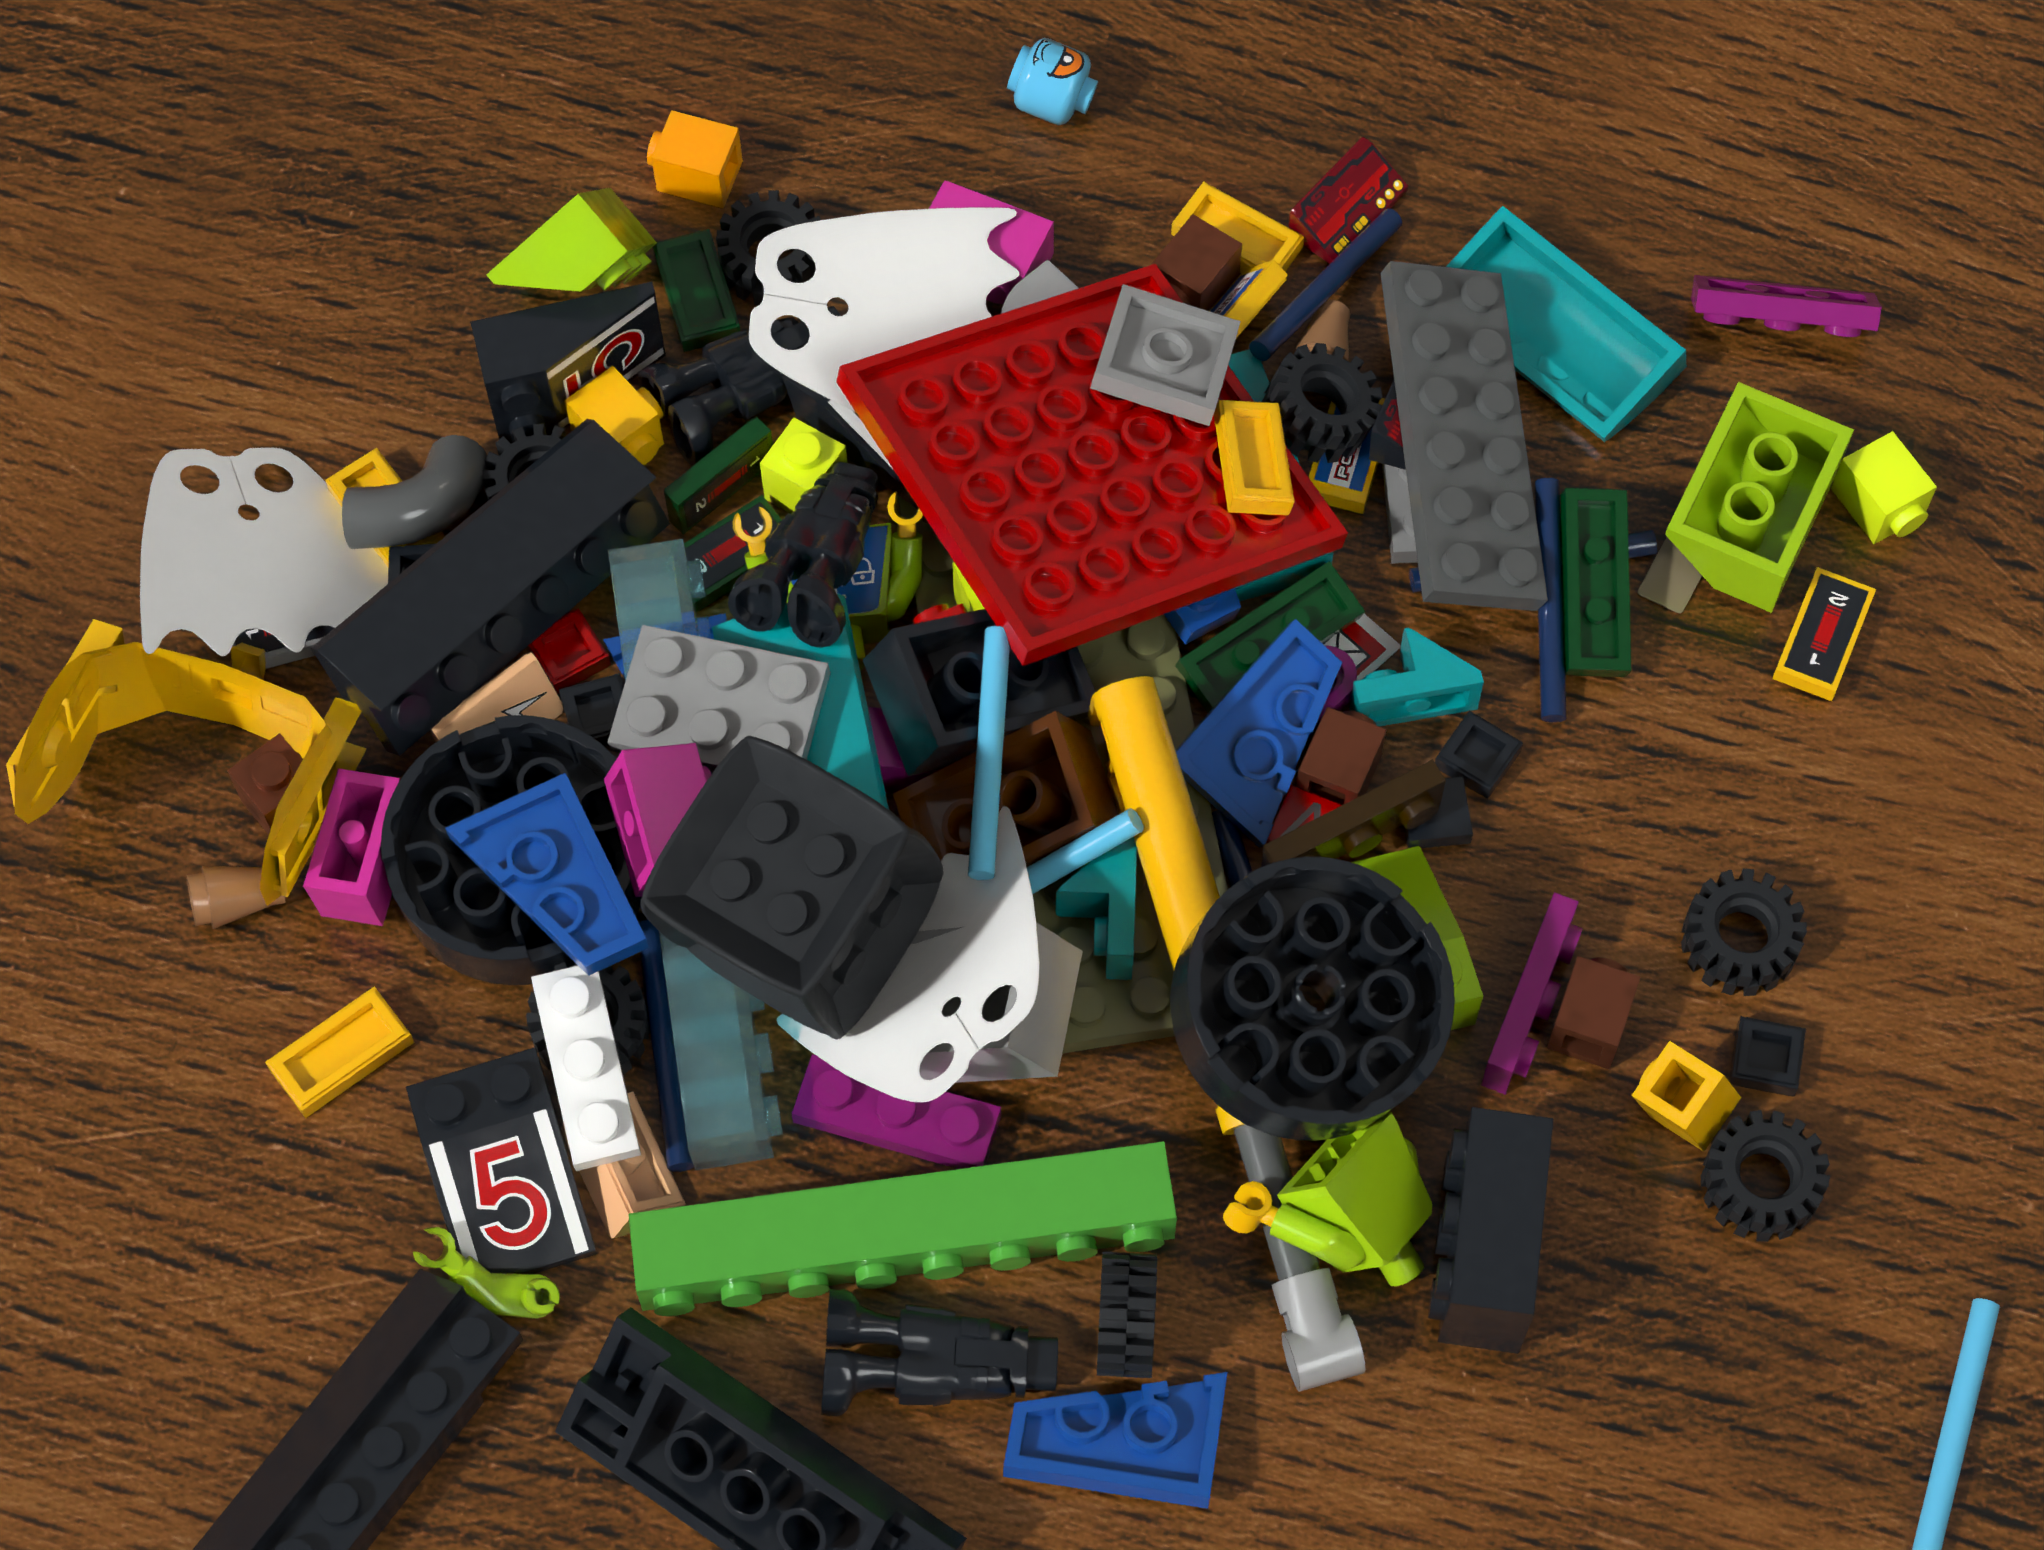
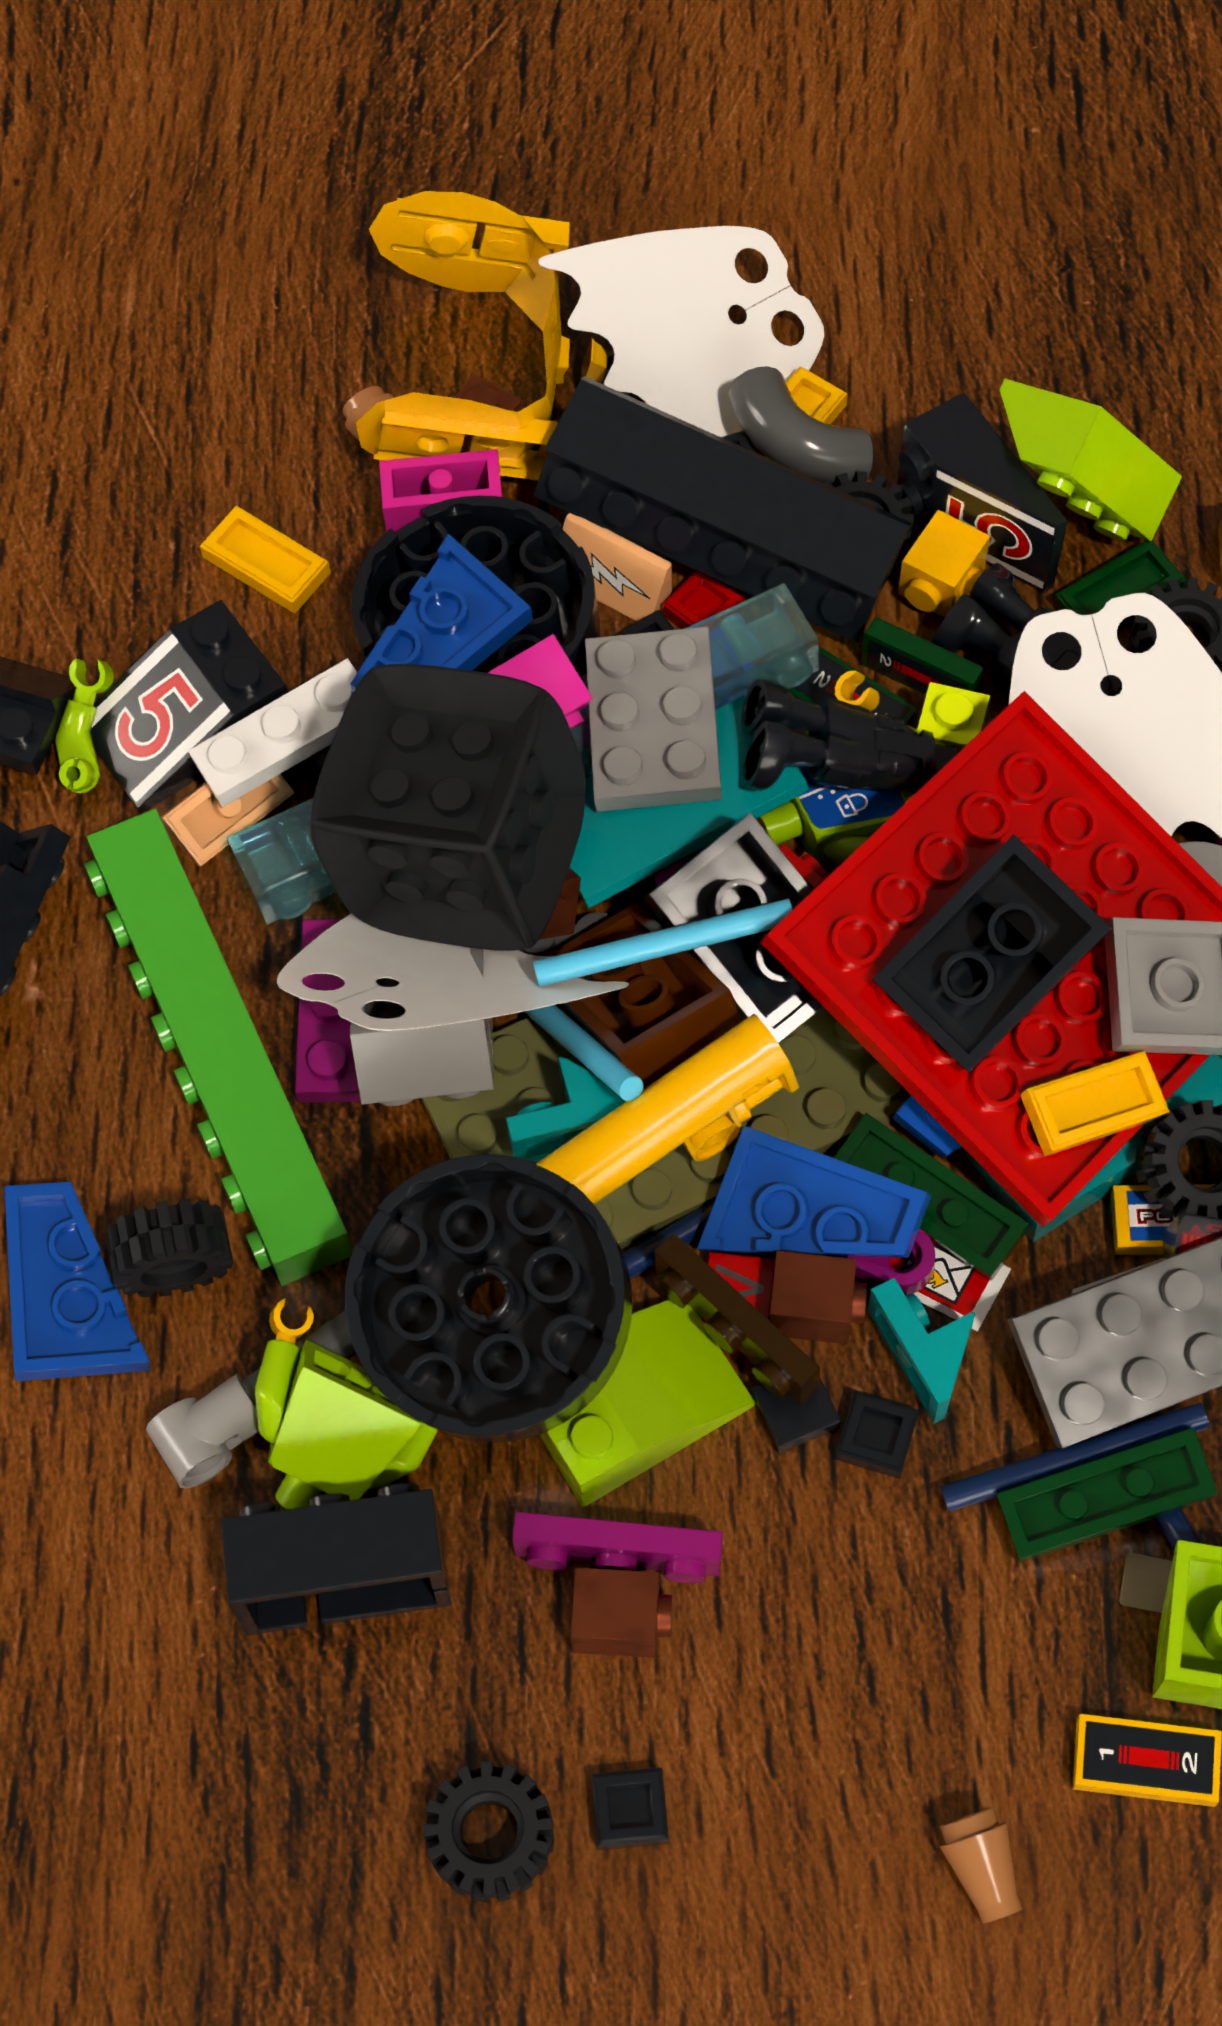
camera: 75 degrees right, 0 degrees up
black piece [821,1289,1058,1416] -> none
yellow brick [1631,1041,1742,1152] -> none
black tyre [1681,868,1807,996] -> none
none -> black slope [873,834,1112,1073]
none -> medium nougat cone [939,1807,1023,1924]

